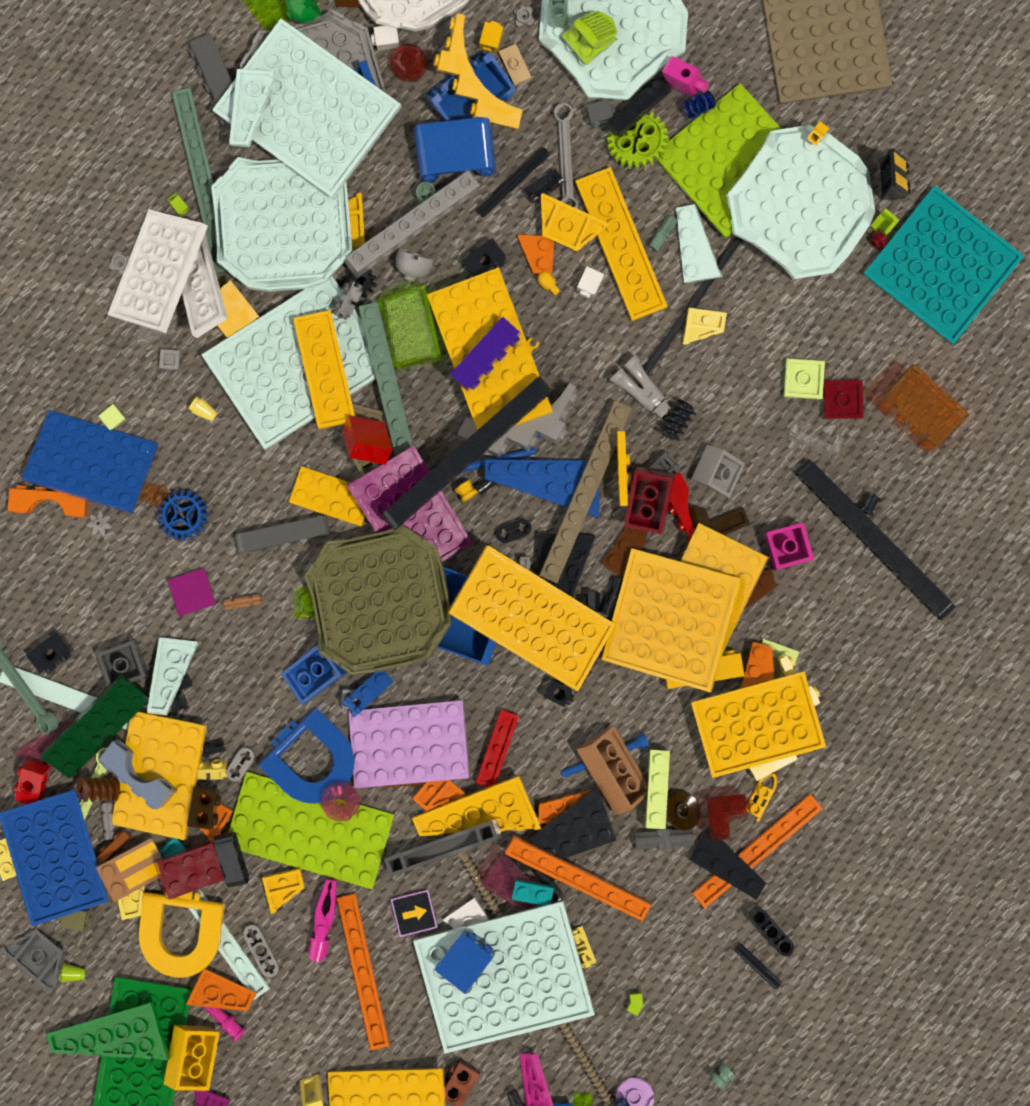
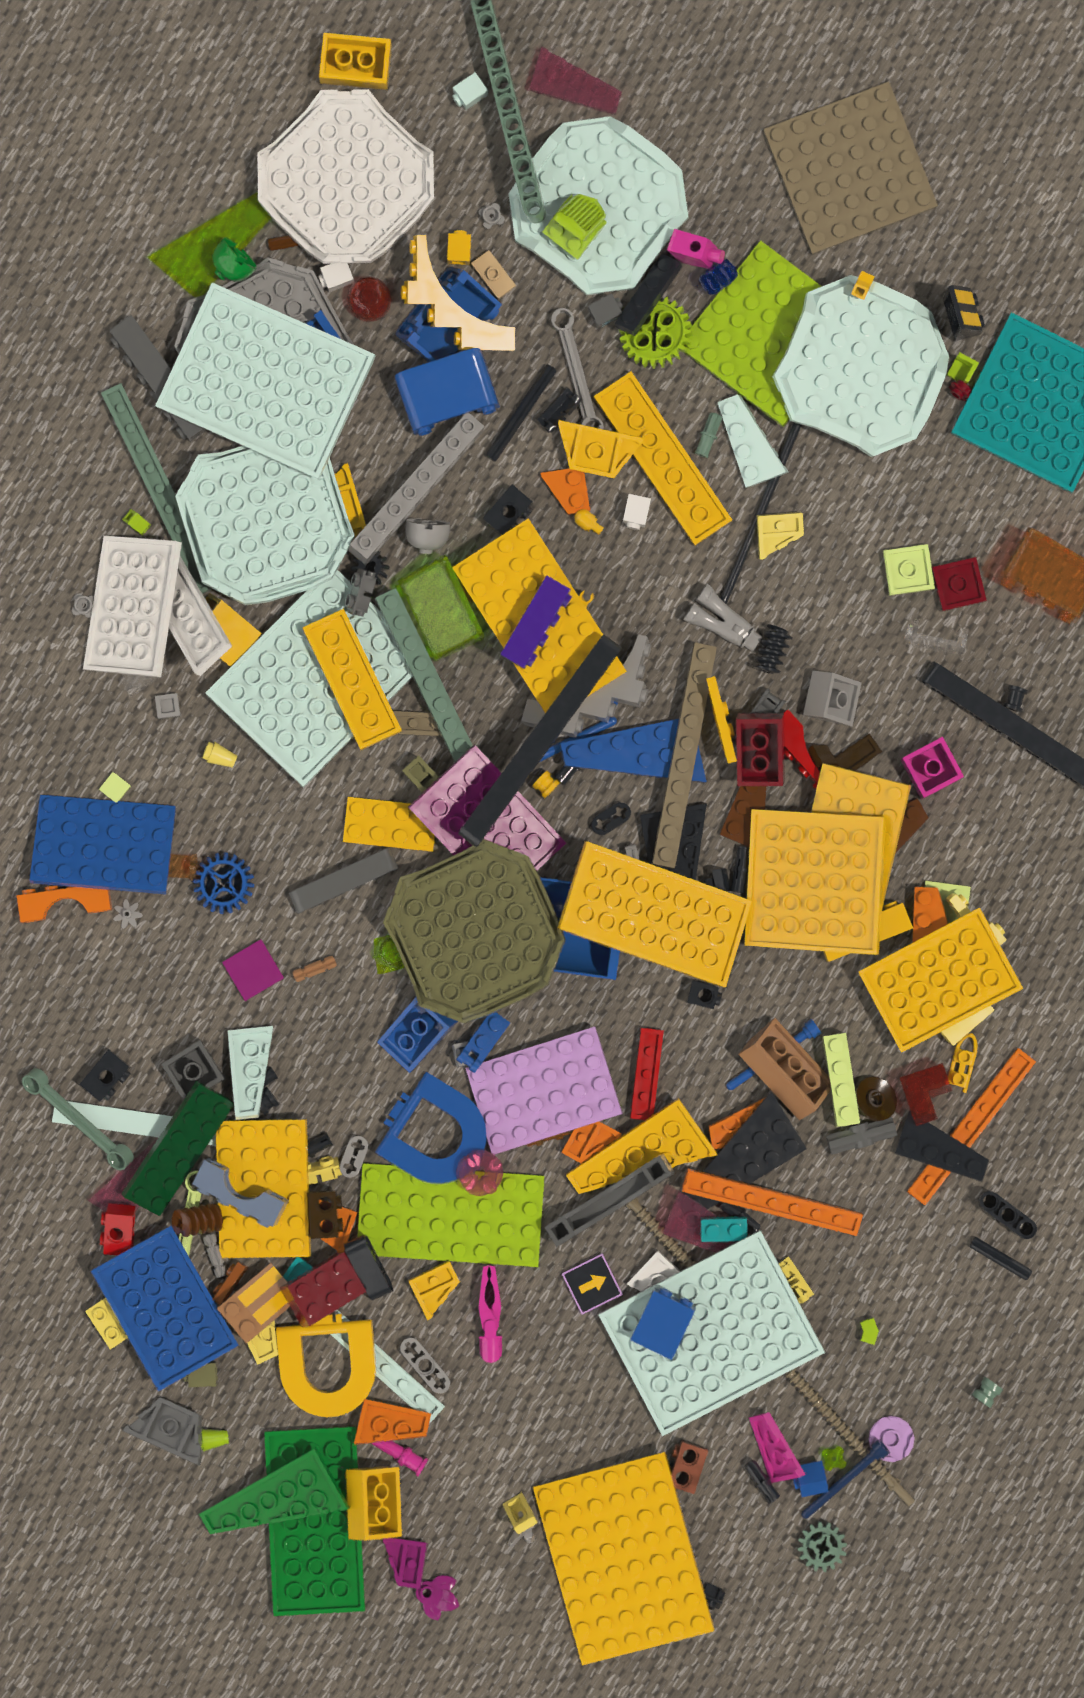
camera: 15 degrees left, 0 degrees up
light aqua wing [229,69,276,147] -> none
orange tile [337,893,390,1050] -> none
red brick [343,415,392,465] -> none
sand green wheel [416,182,435,203] -> none

